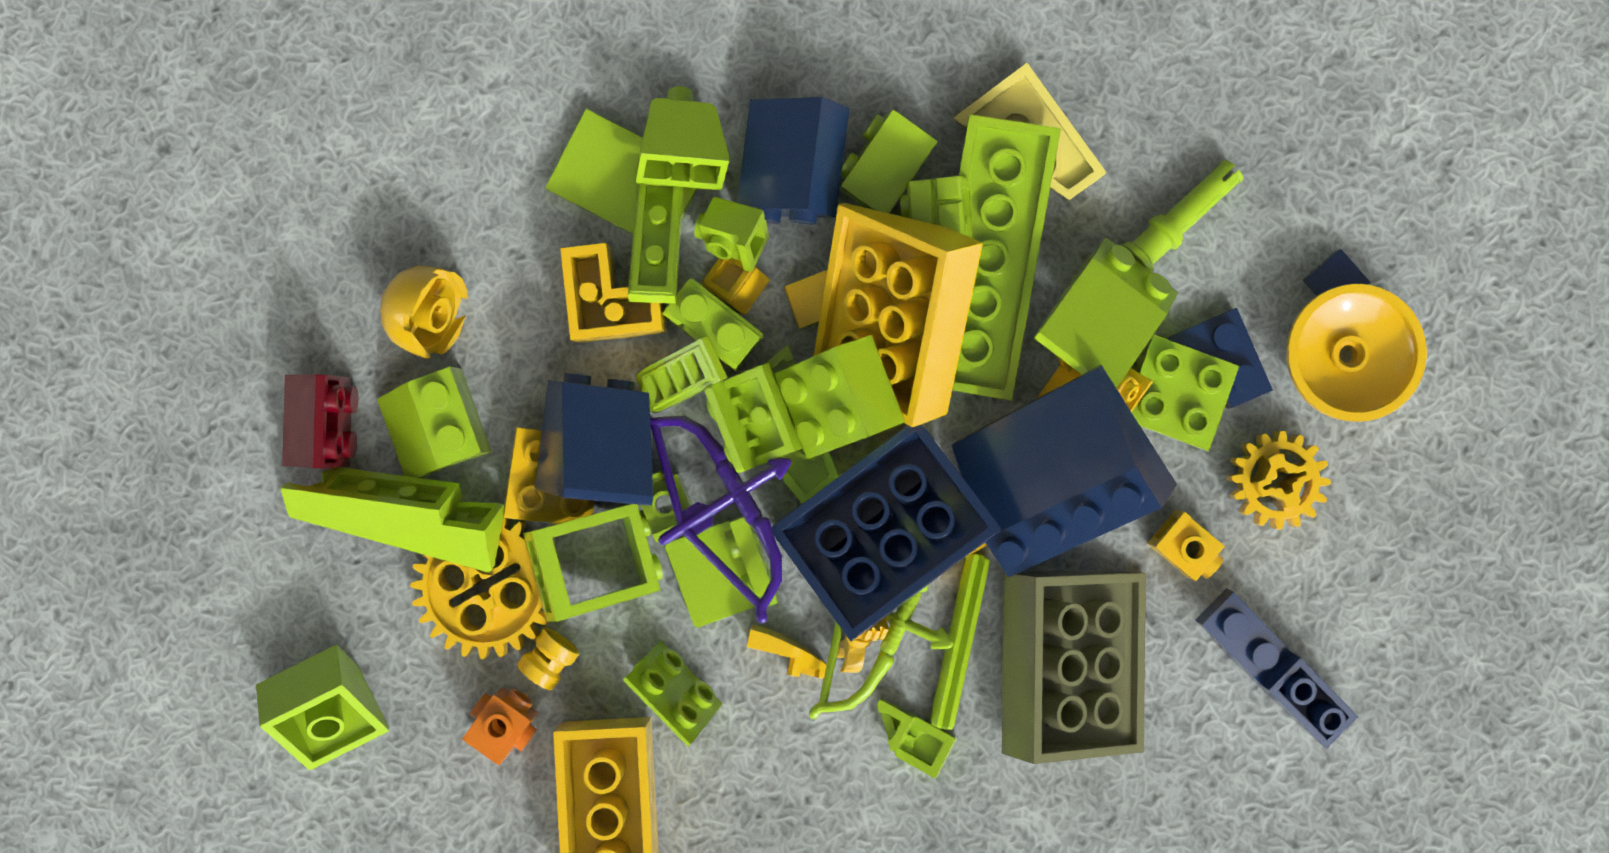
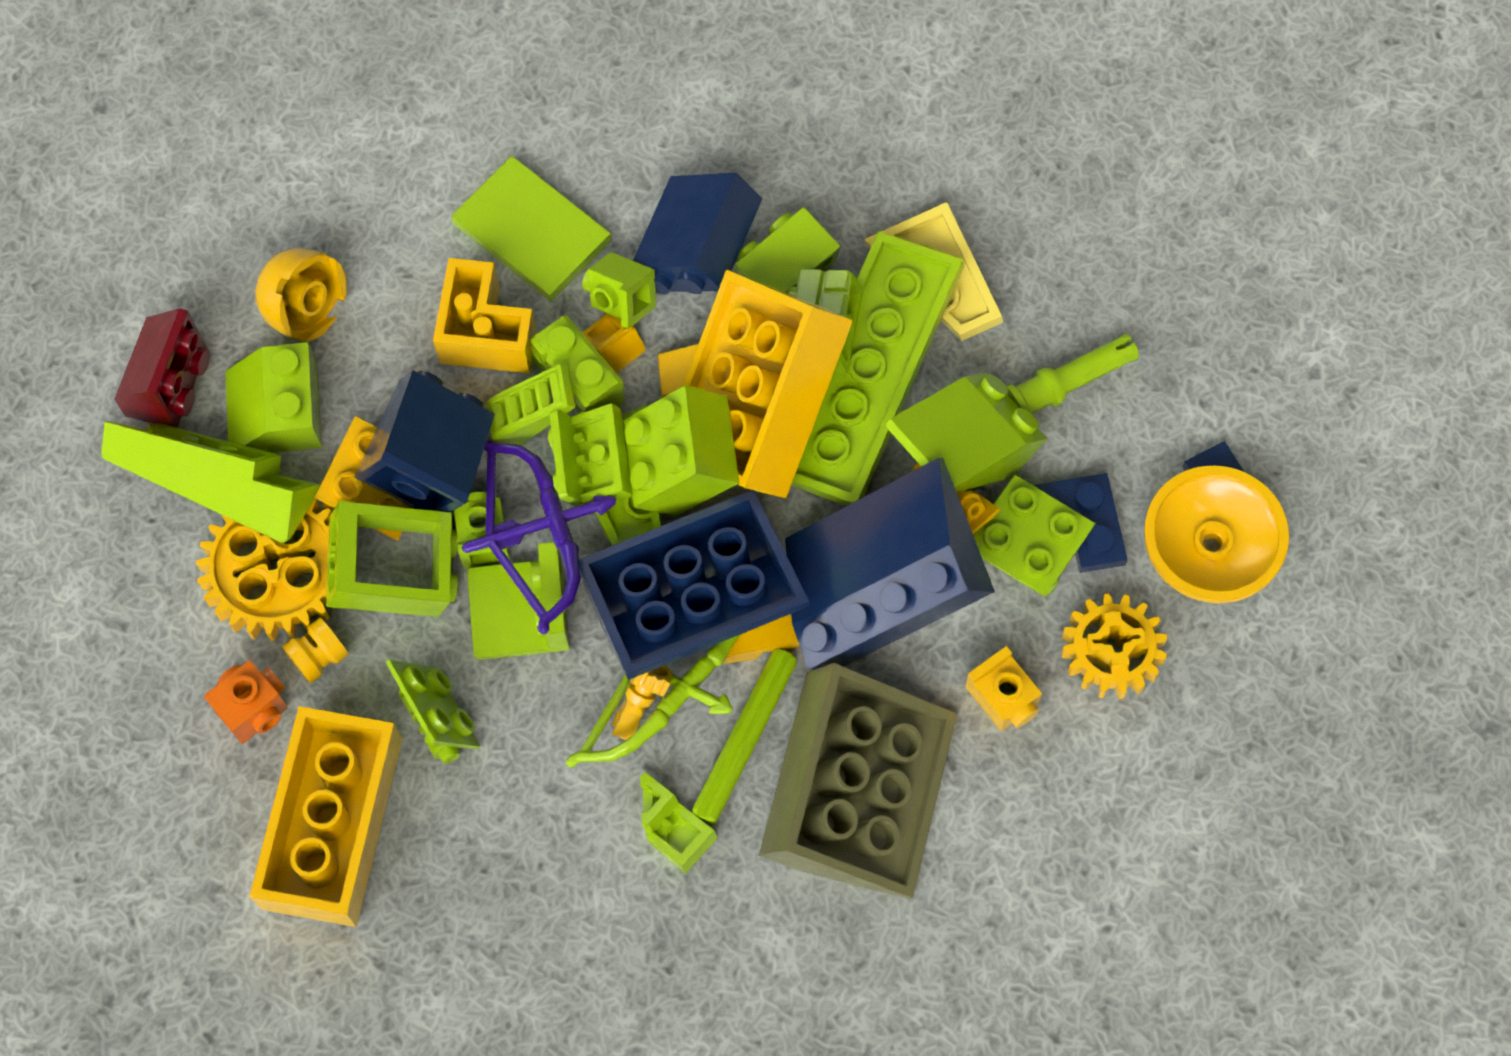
camera: 15 degrees right, 20 degrees down
lime slope [256,644,389,771] -> none
lime tile [628,183,684,304] -> none
lime torso [635,86,729,190] -> none
yellow slope [746,624,827,679] -> none
dark blue slope [1195,588,1358,749] -> none

